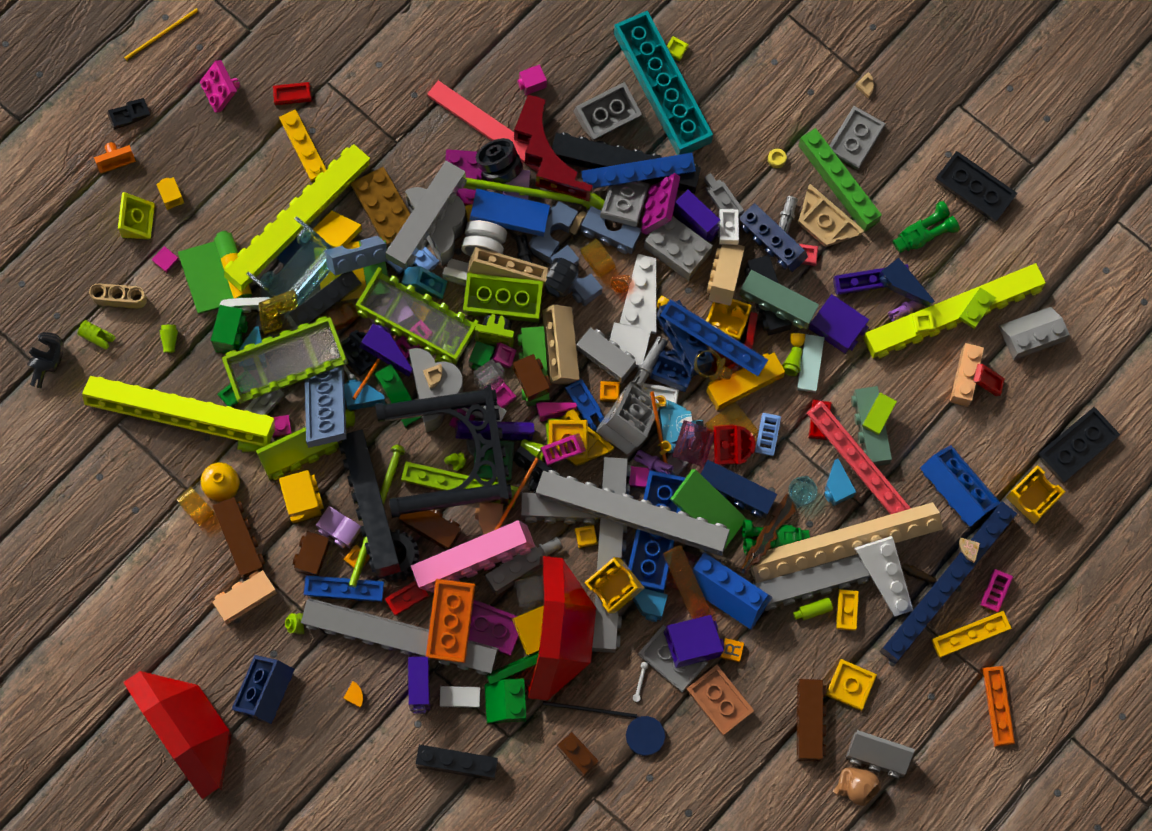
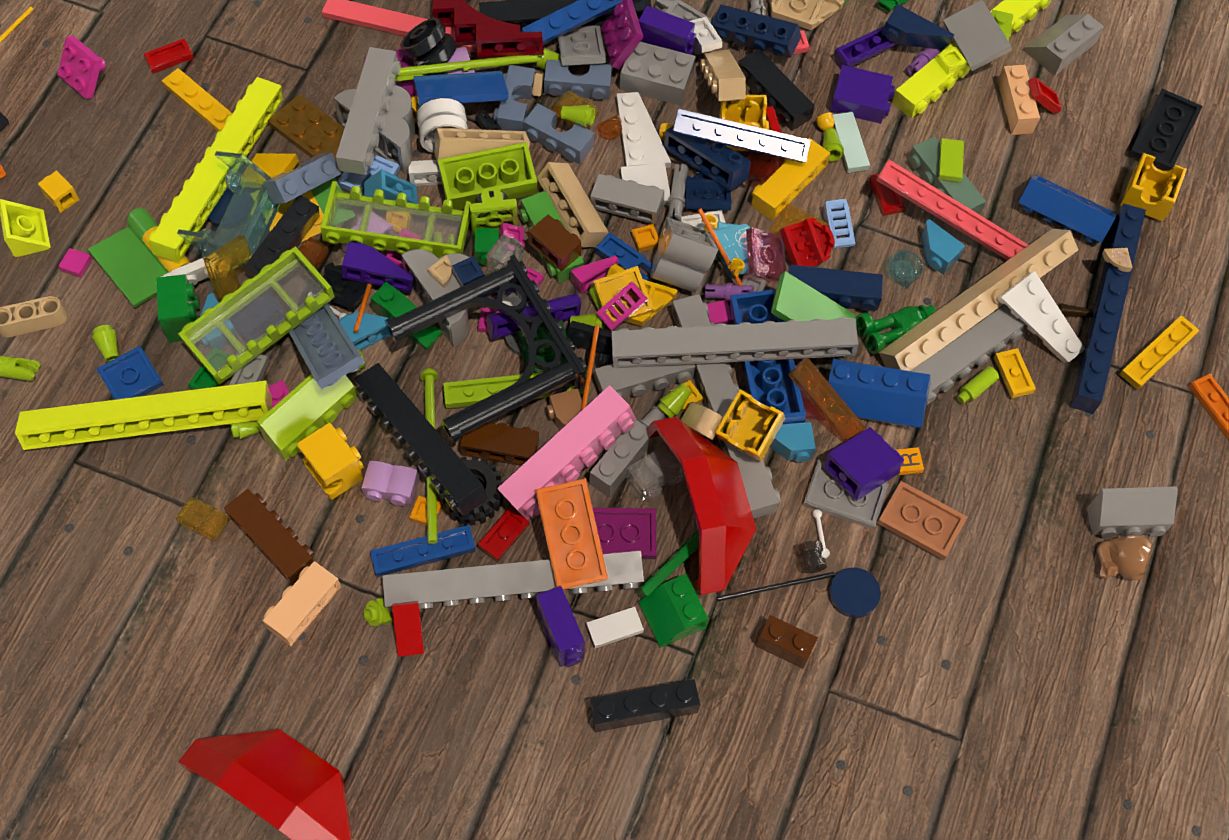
camera: 20 degrees left, 10 degrees down
yellow cylinder [200,462,240,502] -> none
dark blue slope [231,655,295,724] -> none
reddish brown brick [292,531,331,576] -> none
light orange tile [343,681,363,708] -> none
lime plate [444,452,466,471] -> none
yellow tile [512,605,544,655] -> none
black piece [544,258,579,298] -> none
clear yellow piece [694,350,733,382] -> none
sand green brick [739,270,819,329] -> none
reddish brown sword [740,493,796,574] -> none
reddish brown brick [797,679,826,761] -> none
yellow tile [826,659,877,711] -> none
dark pink slope [980,569,1013,613] -> none
none -> blue tile [97,346,164,400]
none -> red tile [392,601,424,657]
none -> dark blue plate [452,256,485,286]
none -> lime cone [561,105,595,127]
none -> lime cone [658,383,692,418]
none -> tan beam [681,401,723,440]
none -> clear smoke wheel [797,541,827,574]
none -> light grey tile [943,0,1012,71]

